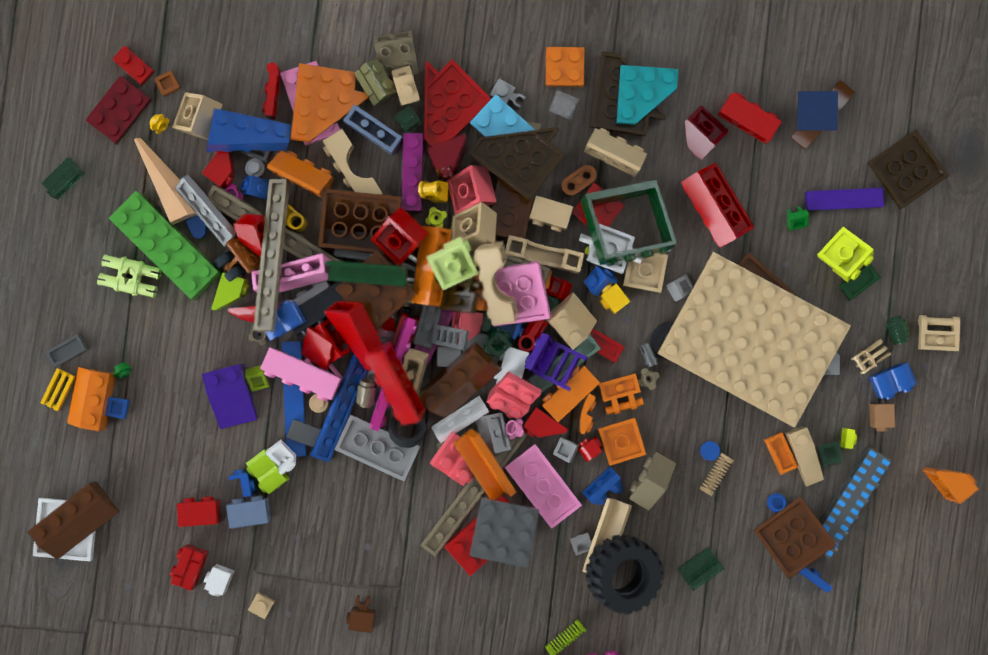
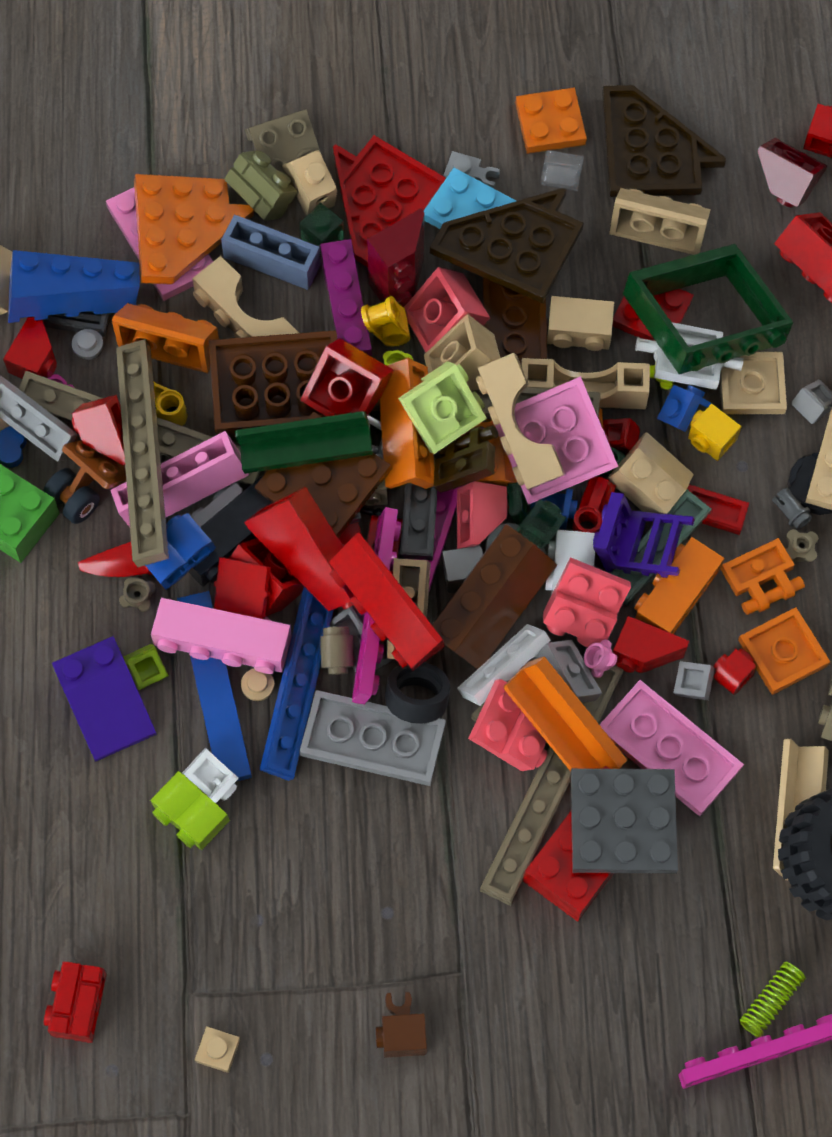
camera: 15 degrees left, 20 degrees down
red brick [177,496,221,527] -> none
white brick [204,564,235,596] -> none
lime slope [211,272,249,311] -> none
sand blue brick [226,495,271,529] -> none
blue bracket [228,469,257,497] -> none
blue bracket [241,176,269,200] -> none
red plate [262,62,281,120] -> none
dark grey slope [286,419,322,447] -> none
dark grey slope [431,325,469,350] -> none
dark orange plate [562,165,597,196] -> none
light grey plate [570,533,592,556] -> none
orange slope [579,394,597,434] -> none
blue tile [582,466,623,505] -> none
teal plate [616,65,678,125] -> none

